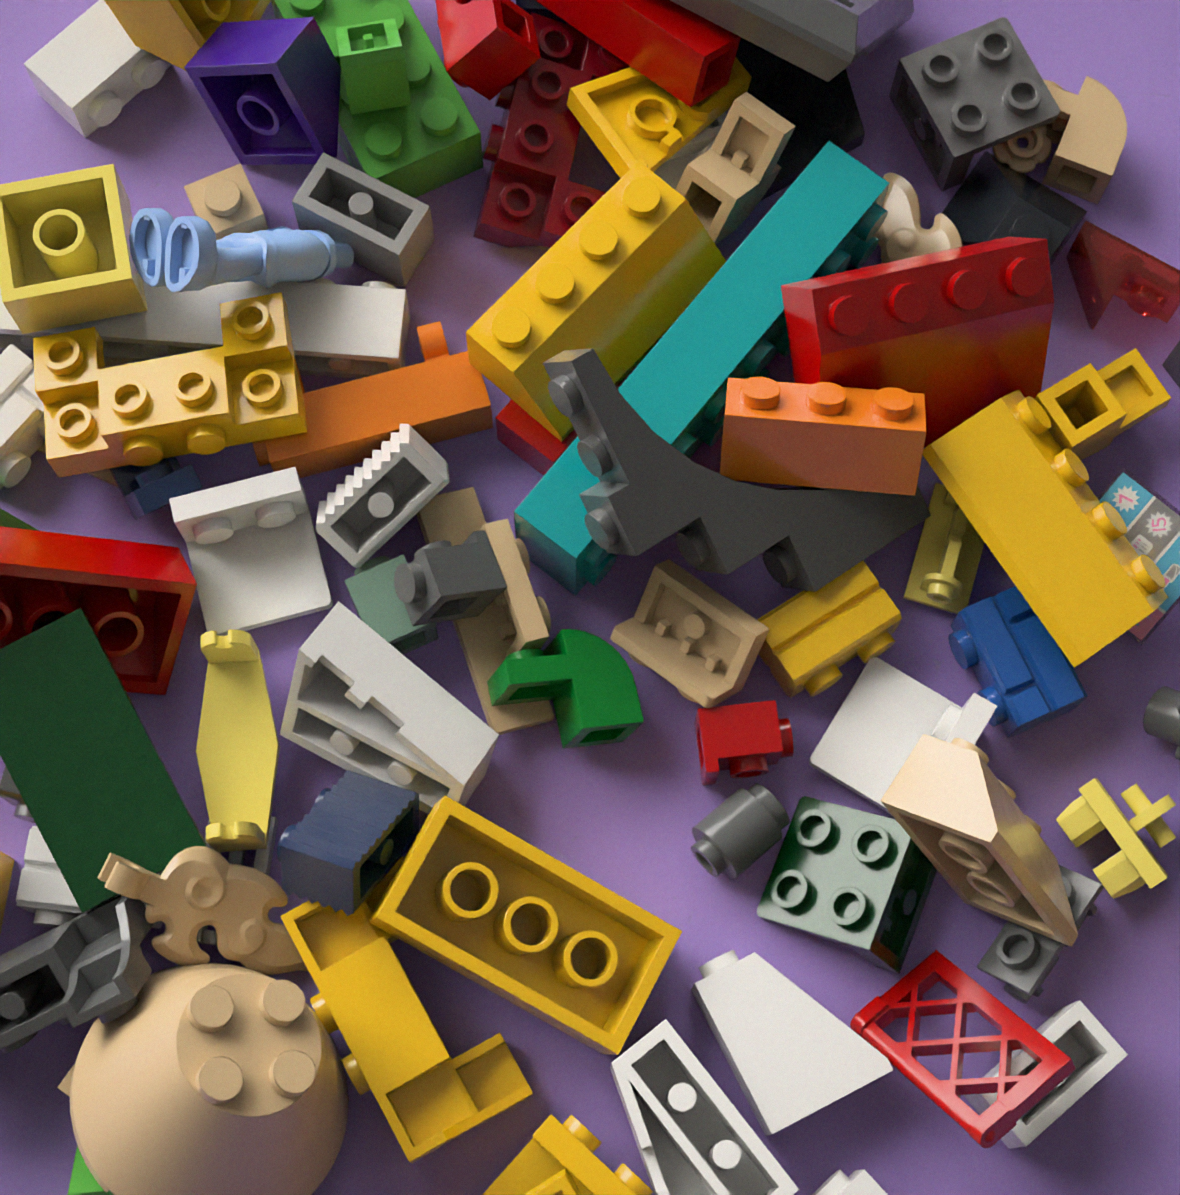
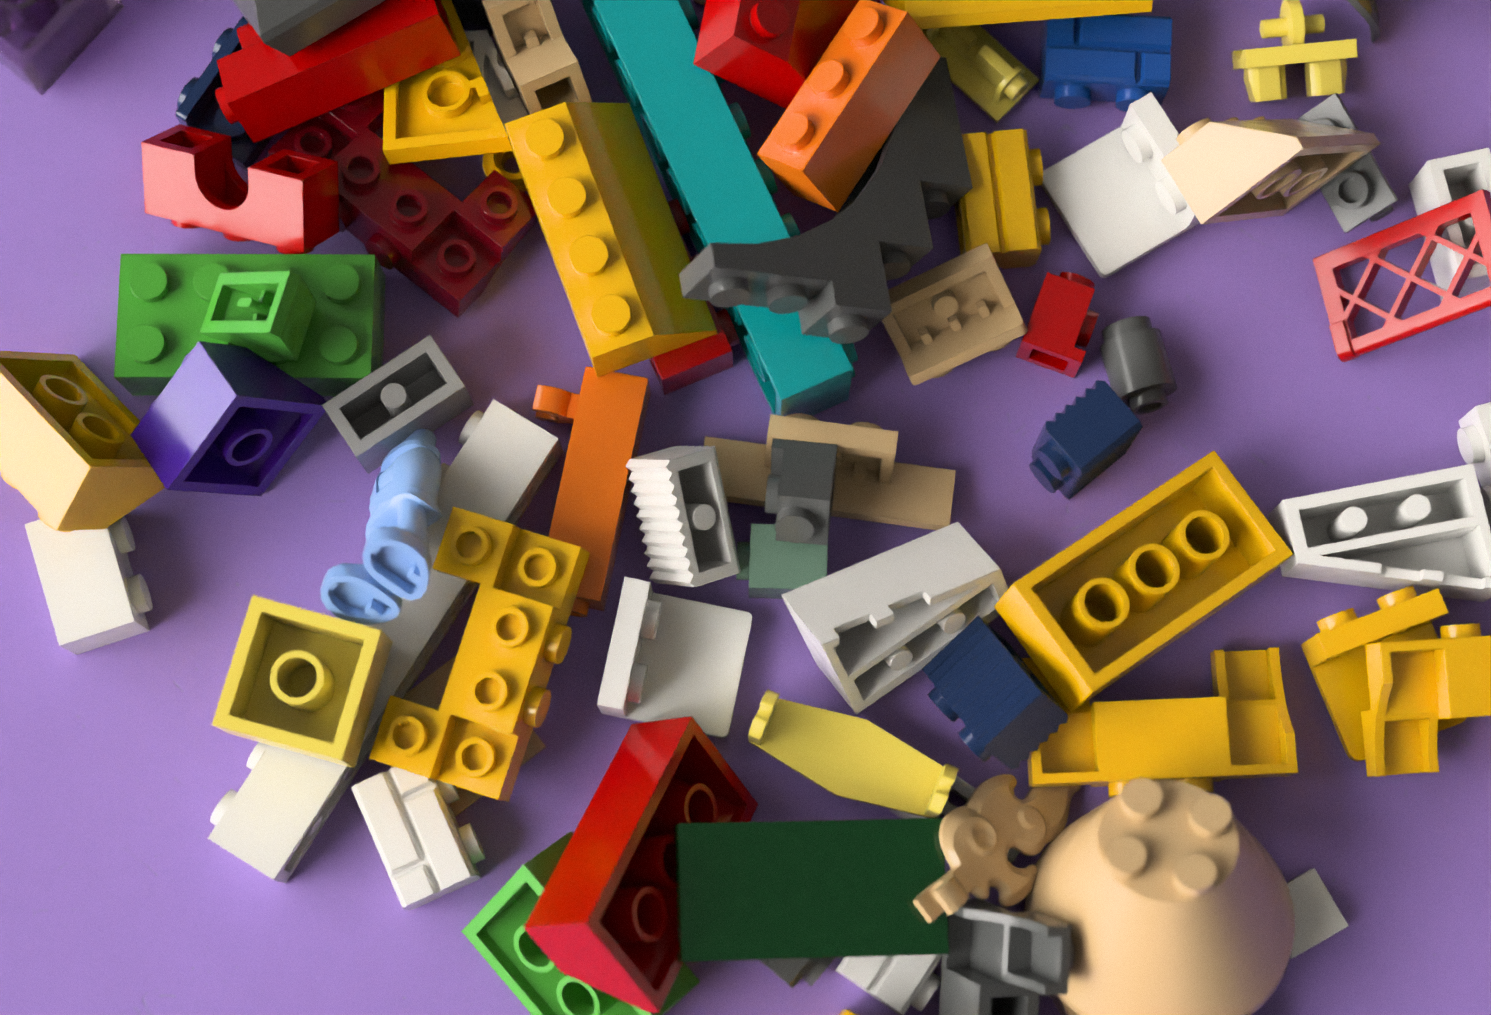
camera: 60 degrees left, 5 degrees up
dark blue bracket [109,457,203,520] -> none
tan brick [184,163,269,240] -> none
green brick [487,629,644,749] -> none
white slope [691,950,893,1136] -> none
bracket [757,796,937,974] -> none
none -> dark blue brick [1029,380,1143,499]

